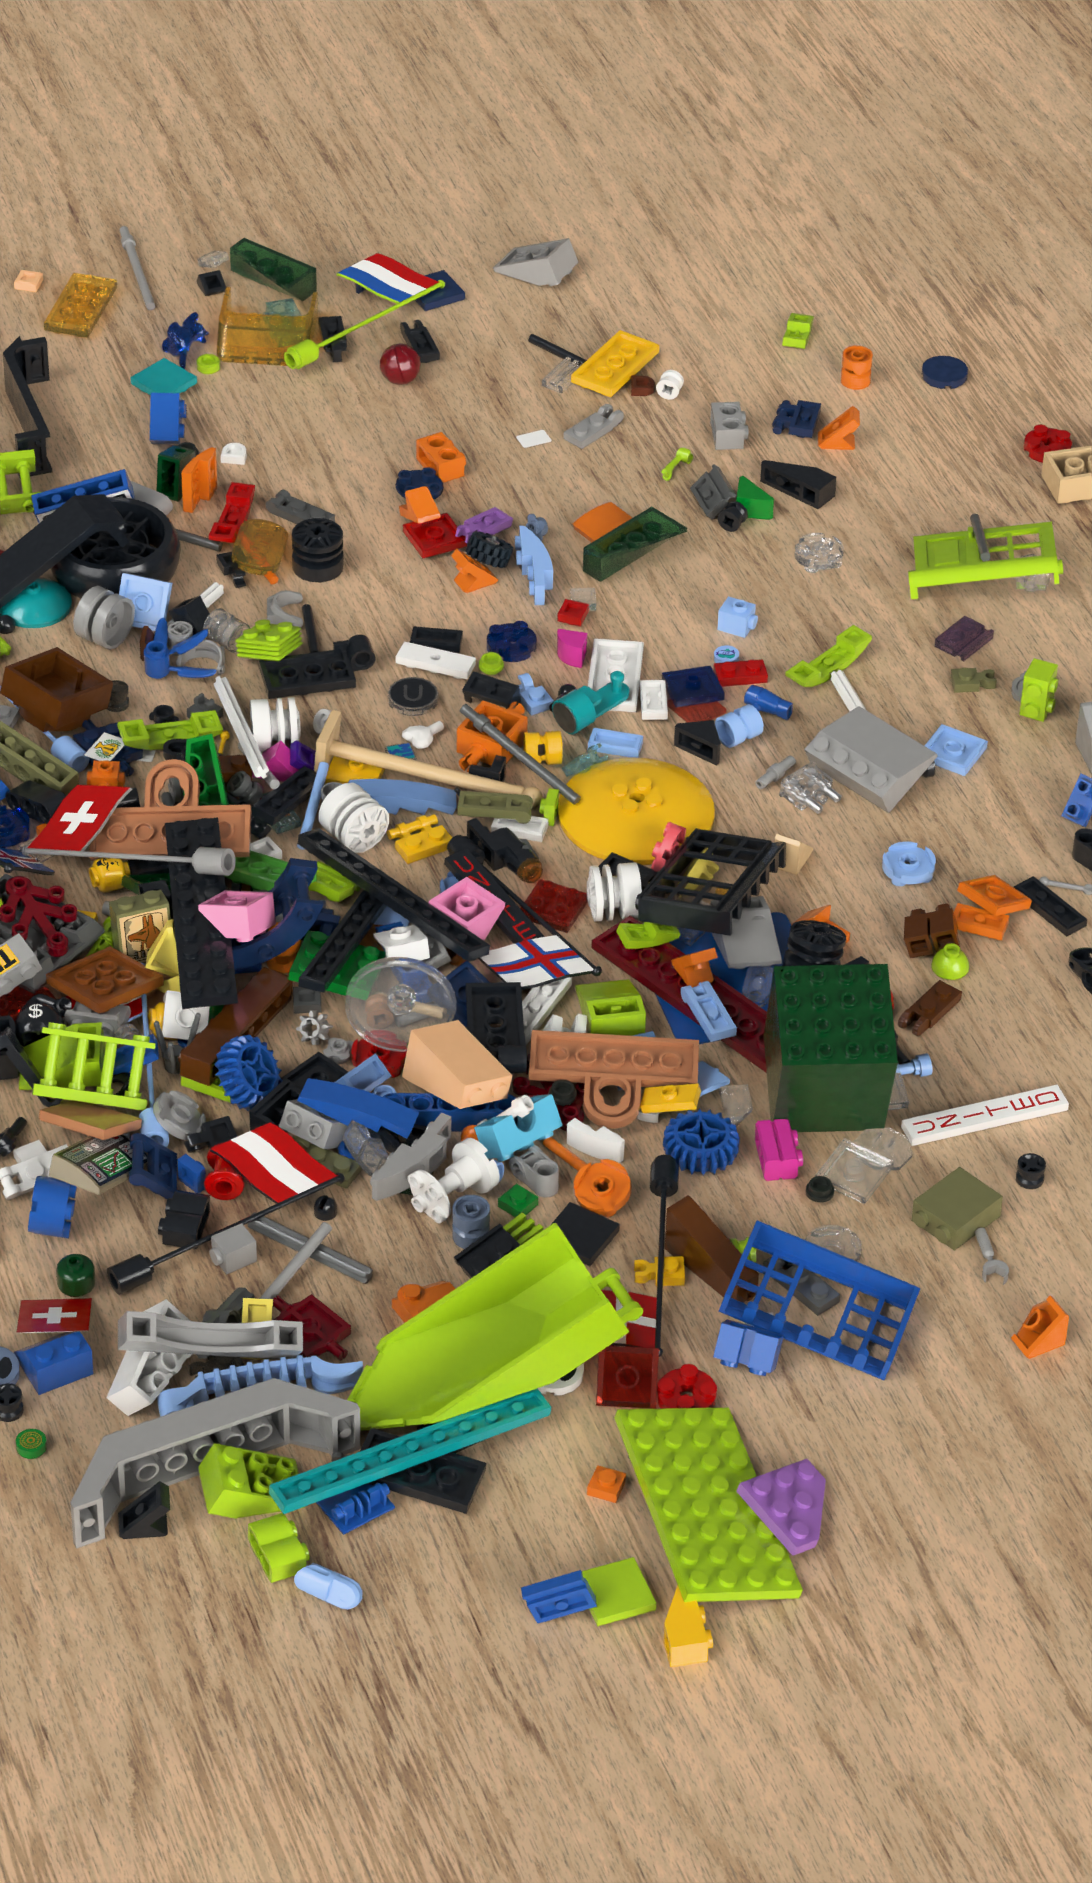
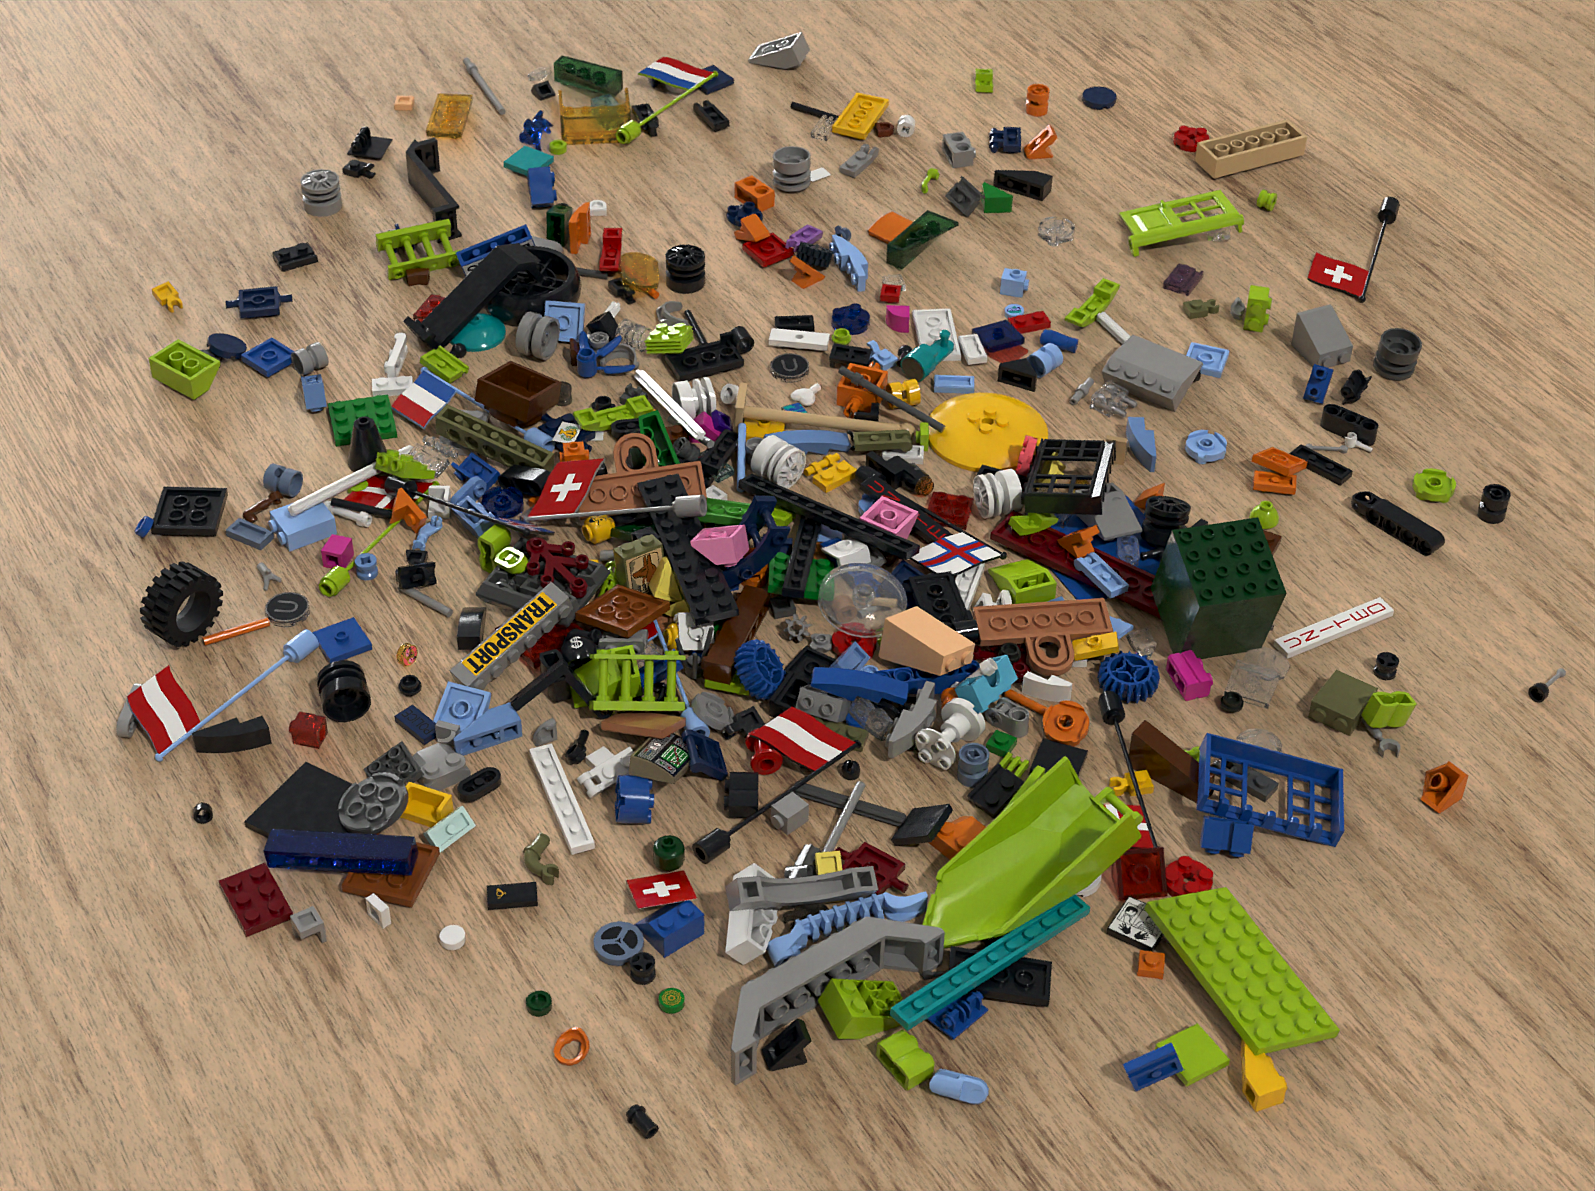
camera: 10 degrees left, 0 degrees up
blue plate [177,1154,206,1193] -> none
dark grey plate [265,489,335,524] -> none
dark red piece [380,343,421,385] -> none
clear light blue plate [562,743,608,777] -> none
black wheel [718,501,748,532] -> none
medium lavender plate [736,1459,826,1556] -> none
reddish brown hips [904,903,960,958] -> none
dark grey bar [970,514,991,561] -> none
none -> light grey wheel [773,146,811,192]
none -> black tile [891,804,953,846]
none -> tile [1106,896,1164,952]
none -> medium blue slope [1126,417,1157,472]
none -> lime brick [1361,691,1417,728]

